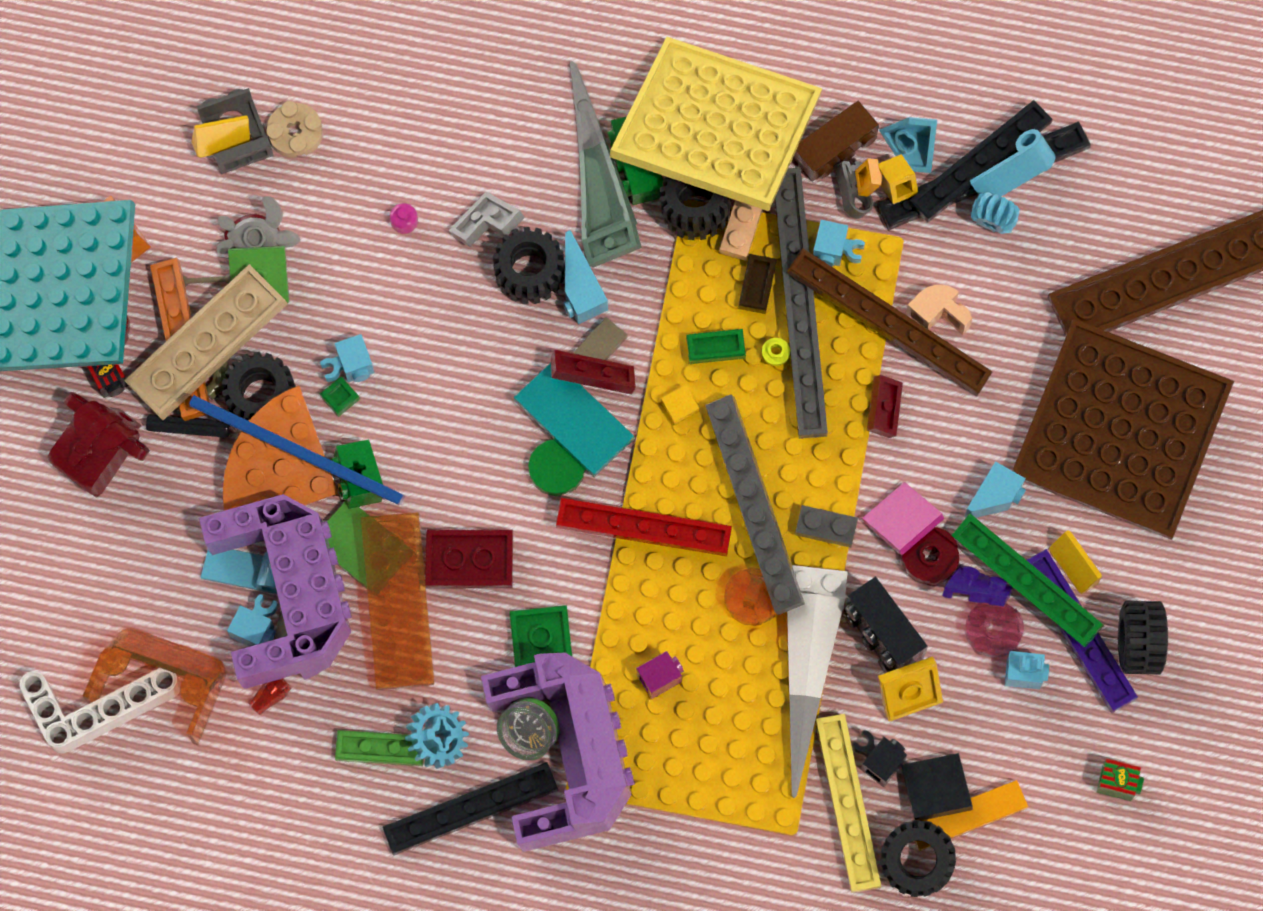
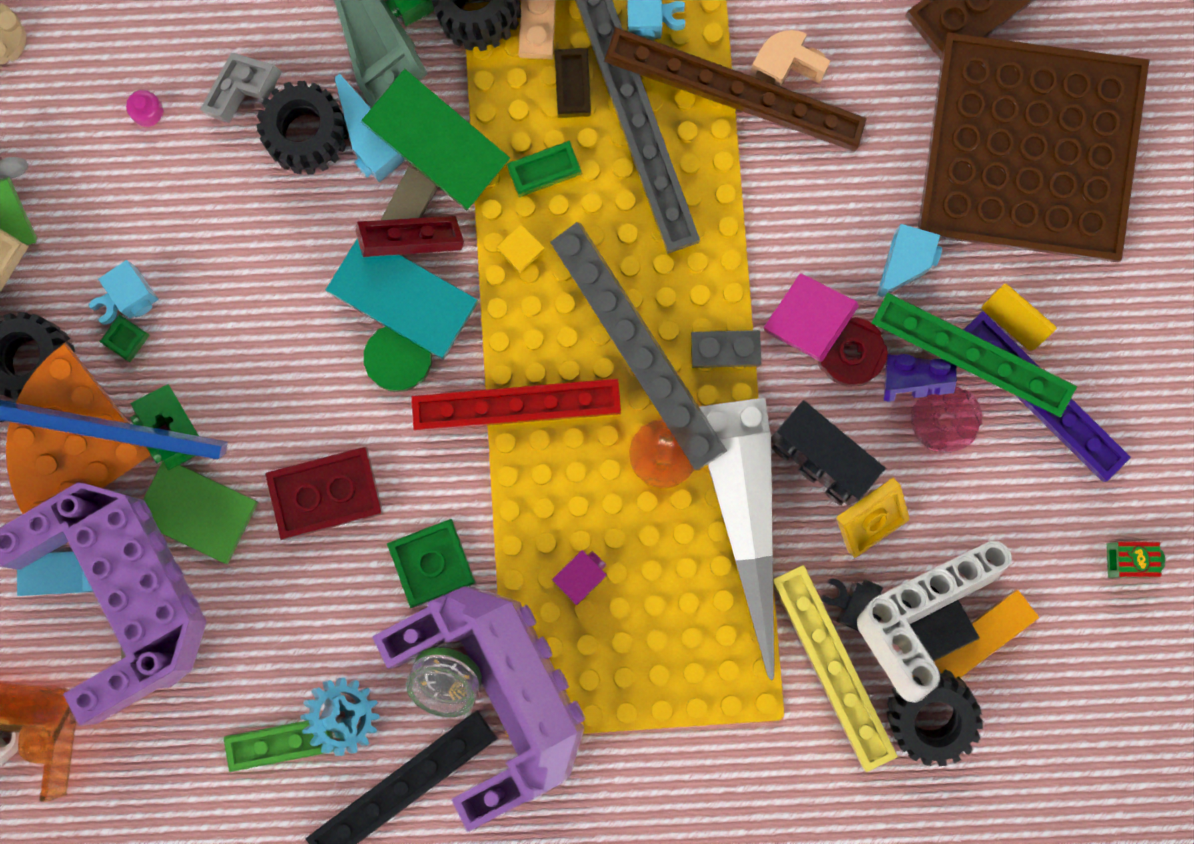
camera: 15 degrees left, 10 degrees up
medium azure brick [227,594,278,647] -> none
clear red cone [248,678,292,715] -> none
clear orange plate [361,512,435,690] -> none
neon yellow plate [762,338,790,366] -> none
dark red plate [867,375,903,438] -> none
medium azure brick [1005,651,1049,690] -> none
black tyre [1118,601,1168,675] -> none
none -> green tile [361,68,510,211]
none -> white beam [857,541,1012,702]

